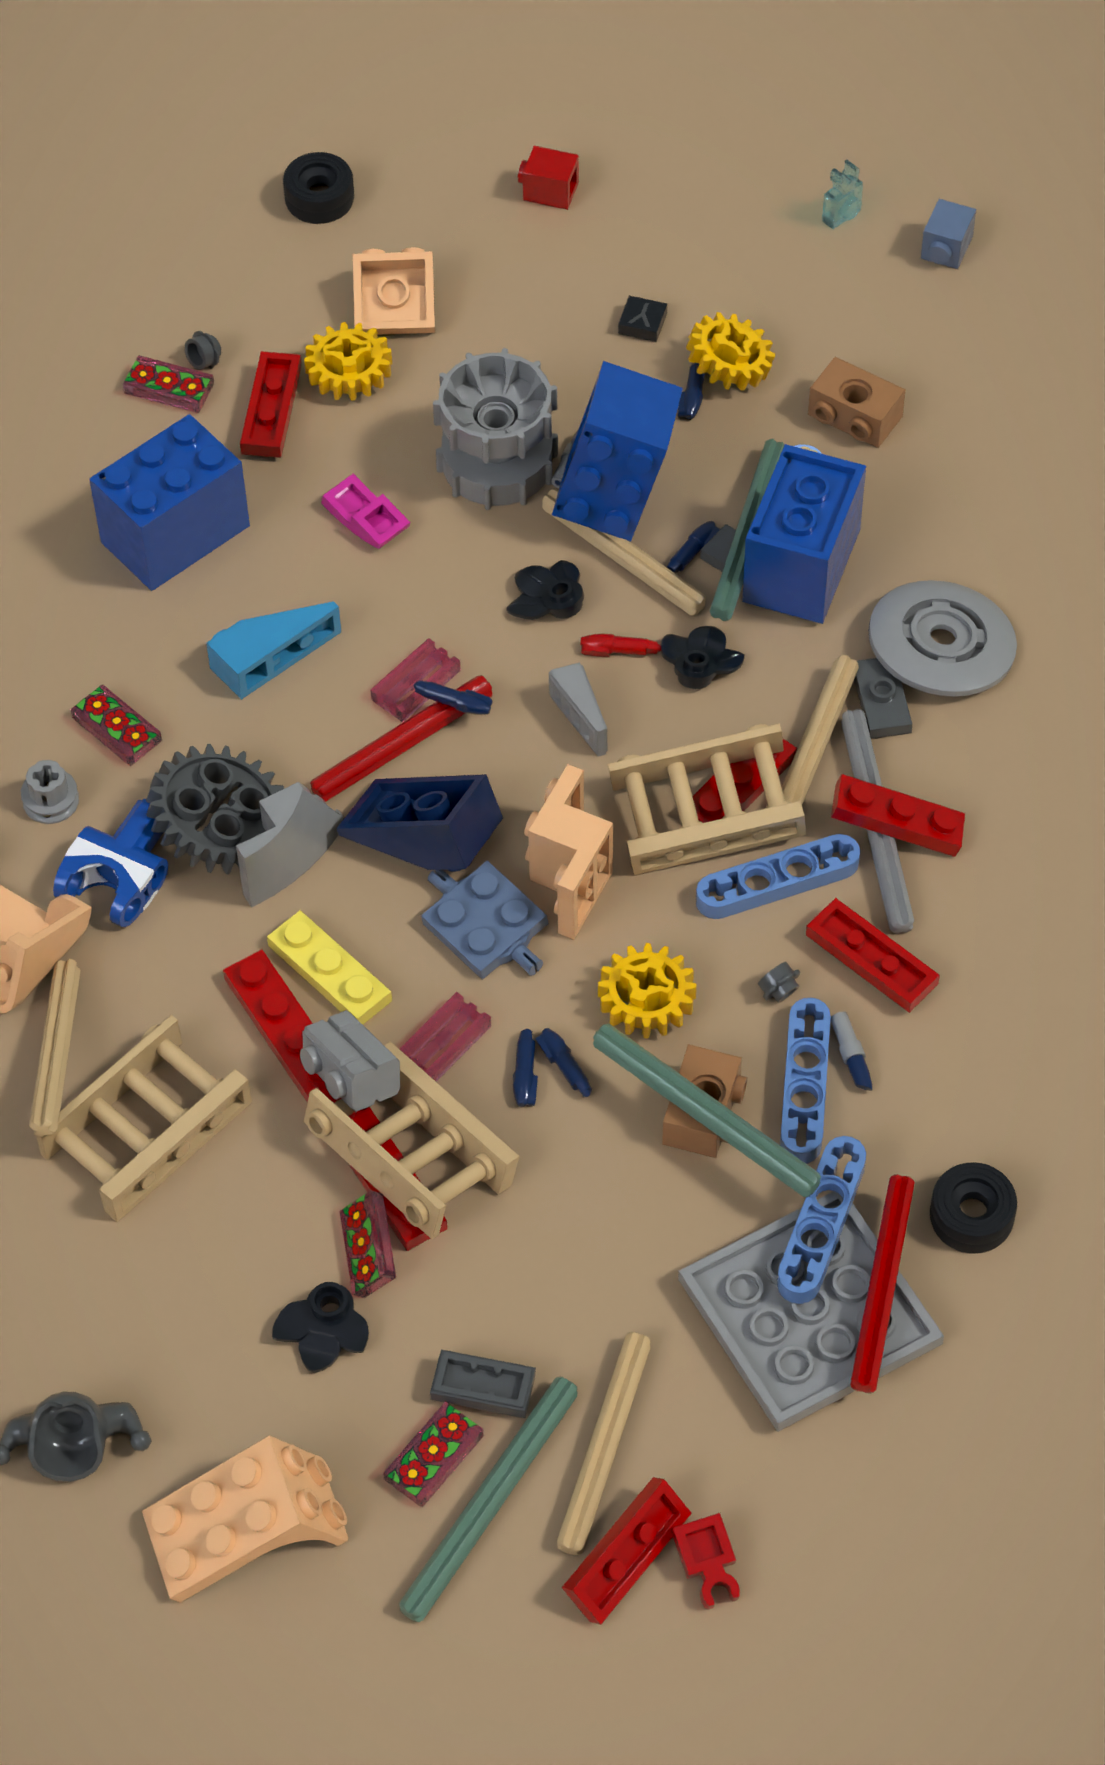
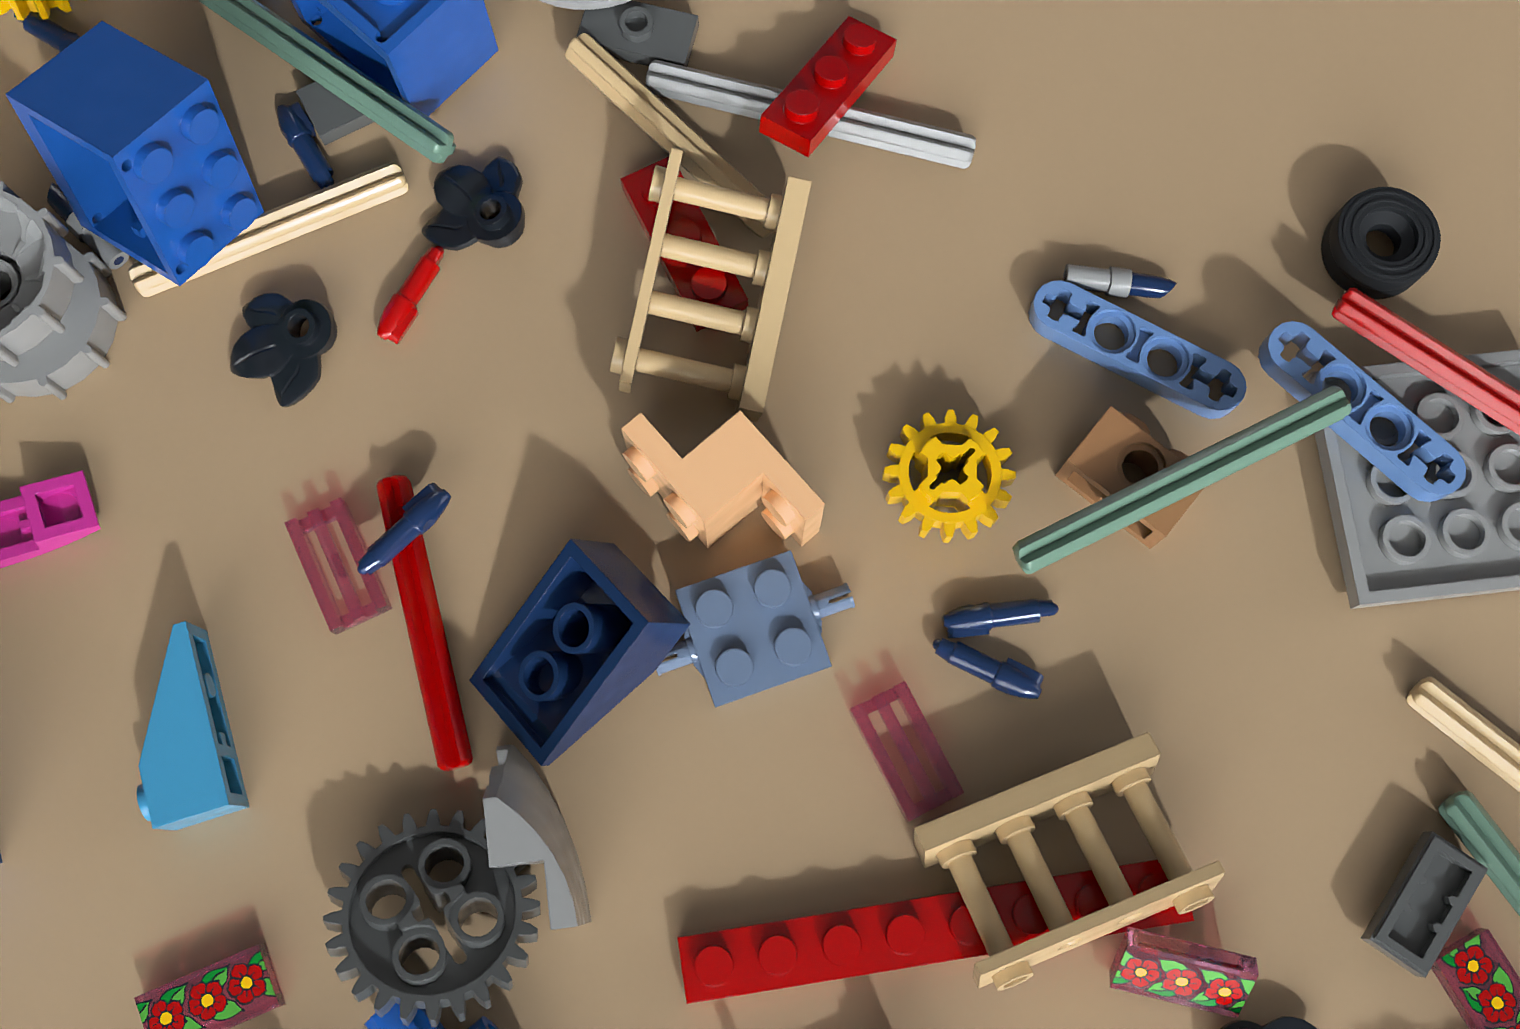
camera: 70 degrees left, 20 degrees up
light yellow plate [267,910,392,1025] -> none
light grey brick [300,1010,400,1112] -> none
light grey slope [549,662,608,757] -> none
medium blue beam [696,834,860,919] -> none
dark grey plate [758,962,800,1003] -> none
red plate [806,898,940,1013] -> none

